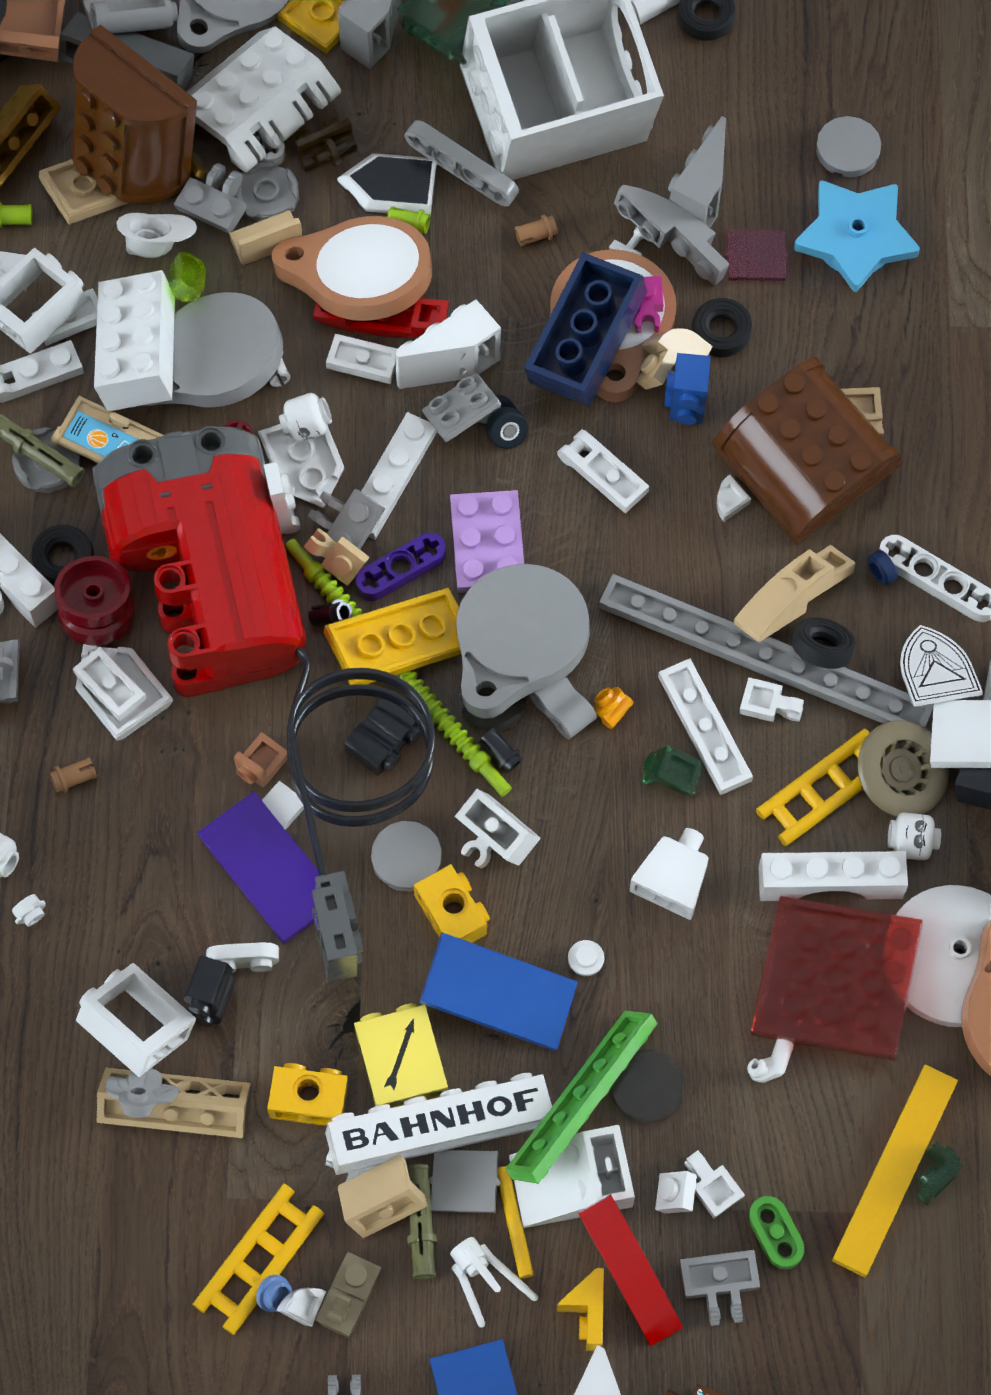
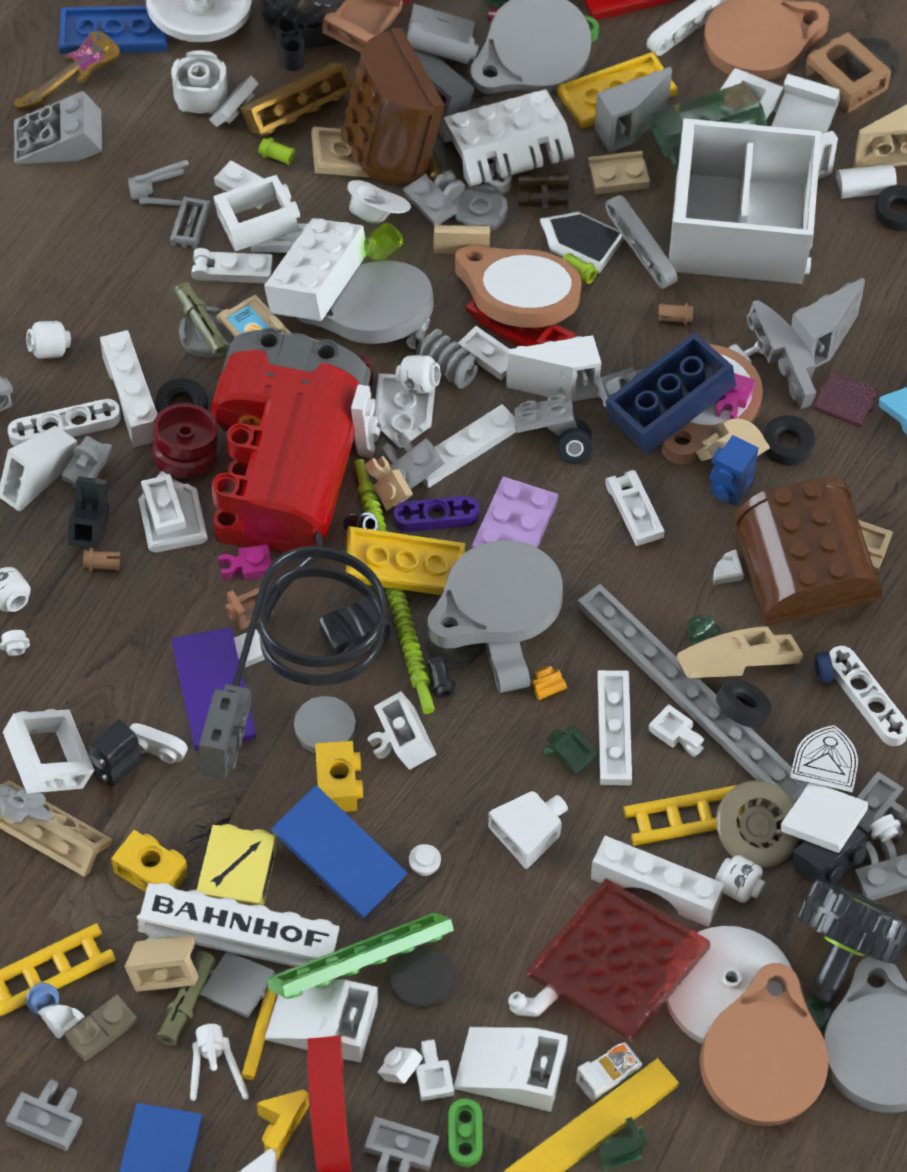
camera: 25 degrees right, 10 degrees down
none -> black brick [68,476,109,549]
none -> dark pink plate [218,545,271,580]
none -> light grey piece [416,329,478,389]
none -> white slope [454,1027,568,1112]
none -> white leg [576,1043,642,1104]
none -> tan plate [588,151,650,195]
none -> light grey hips [594,367,644,407]
none -> clear green plate [685,614,721,645]

